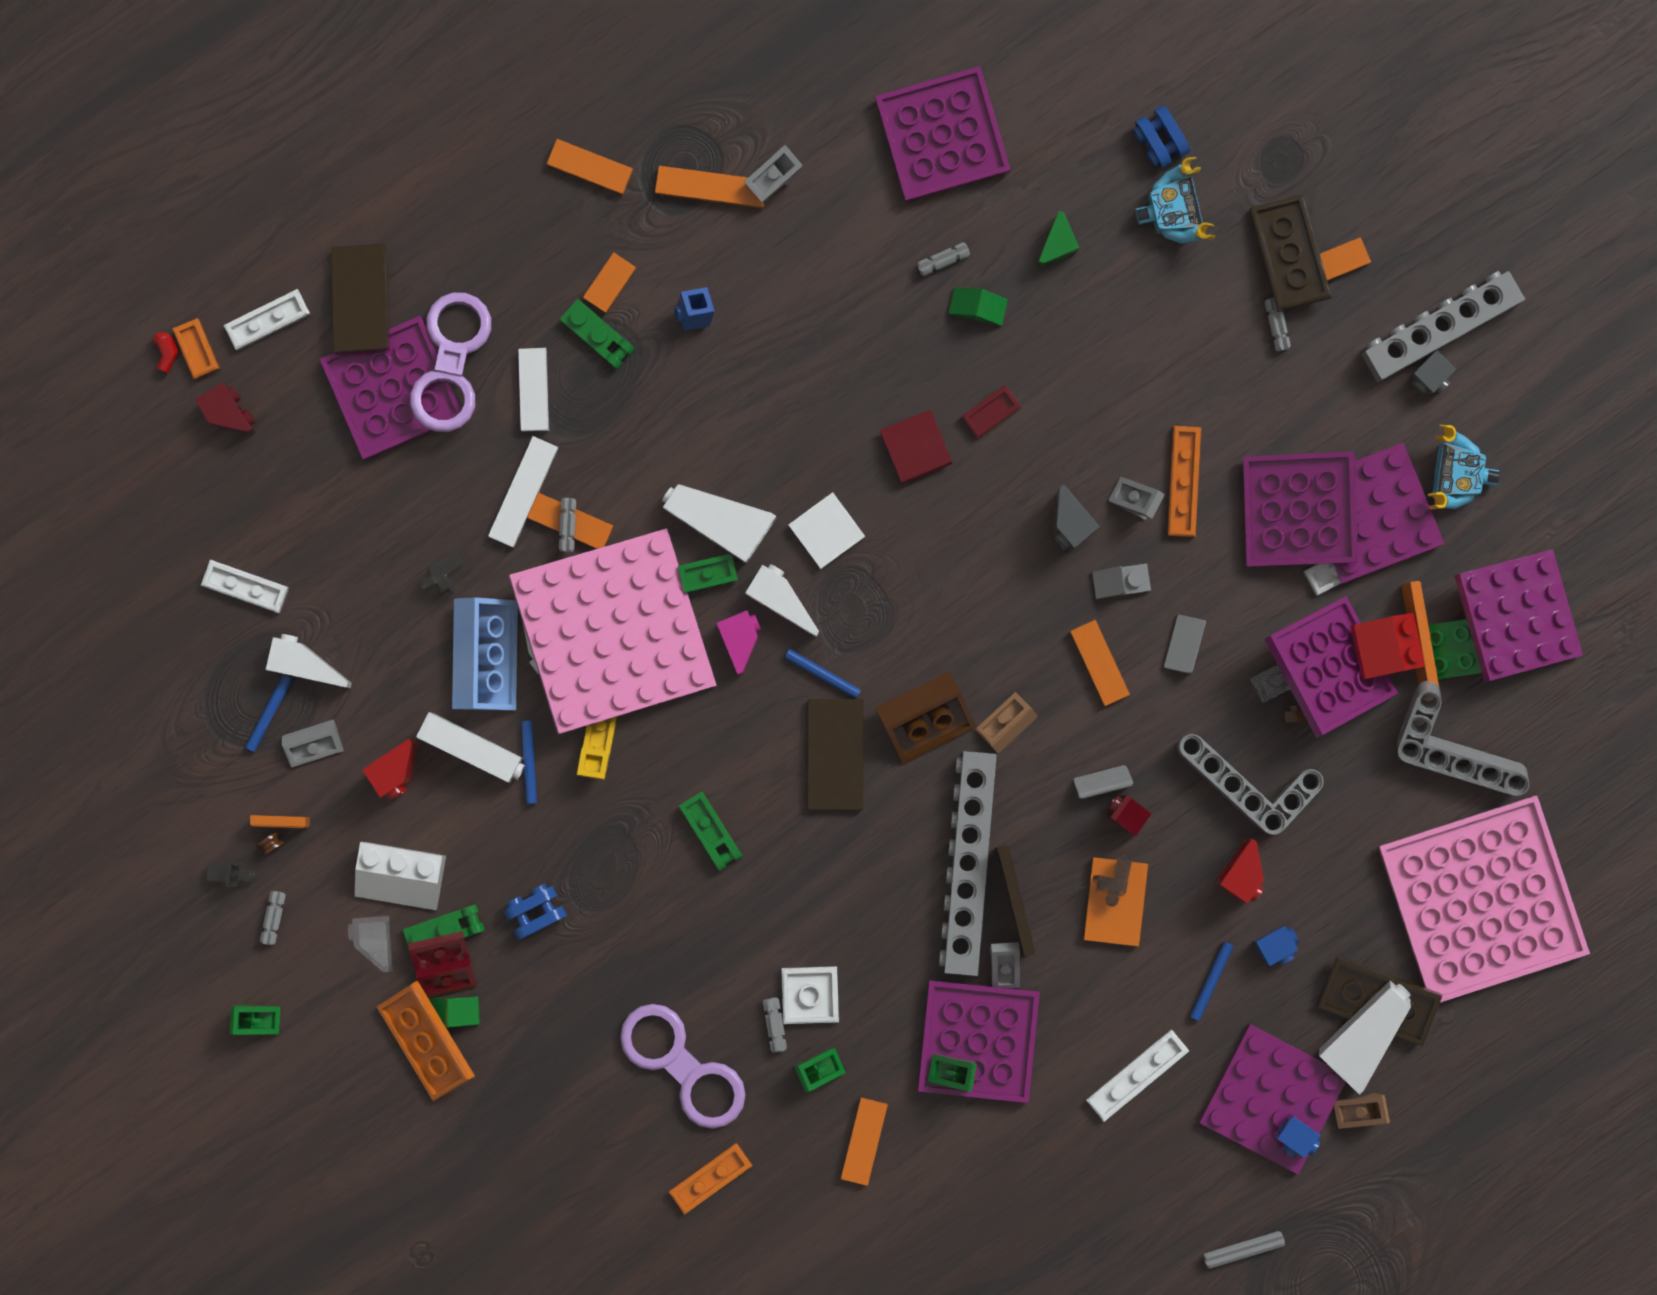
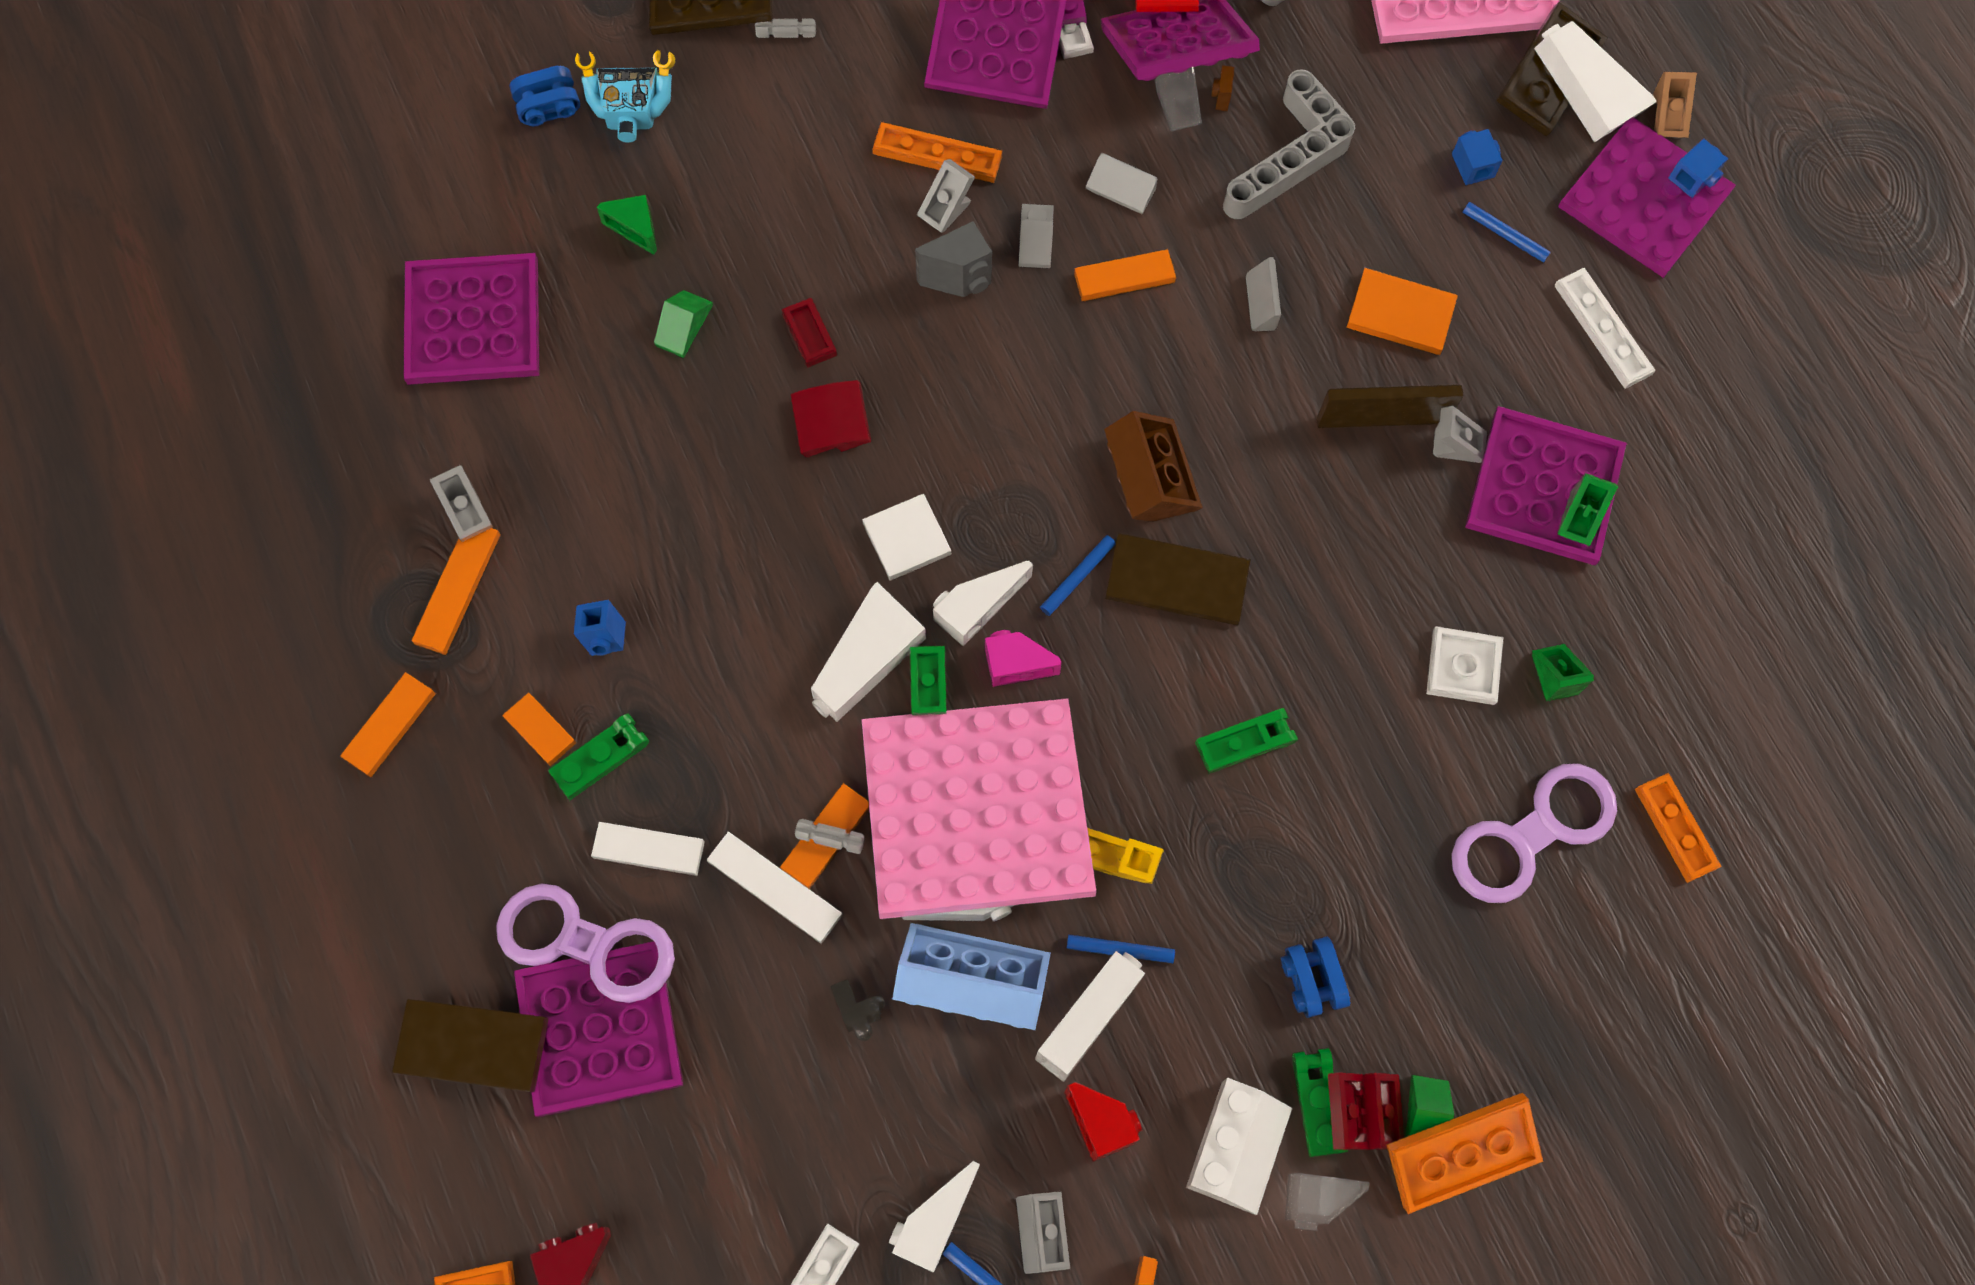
camera: 85 degrees left, 15 degrees down
white tile [224,289,311,351] -> none
light grey axle [763,997,787,1052] -> none
orange tile [841,1097,888,1186] -> none
light grey axle [917,242,970,276] -> none
light grey brick [939,751,997,976] -> none
medium nougat slope [975,692,1037,753] -> none
clear smoke piece [1092,858,1132,907] -> none
dark red slope [1106,794,1151,837] -> none
light grey axle [1204,1231,1285,1269] -> none
red slope [1214,838,1264,904] -> none

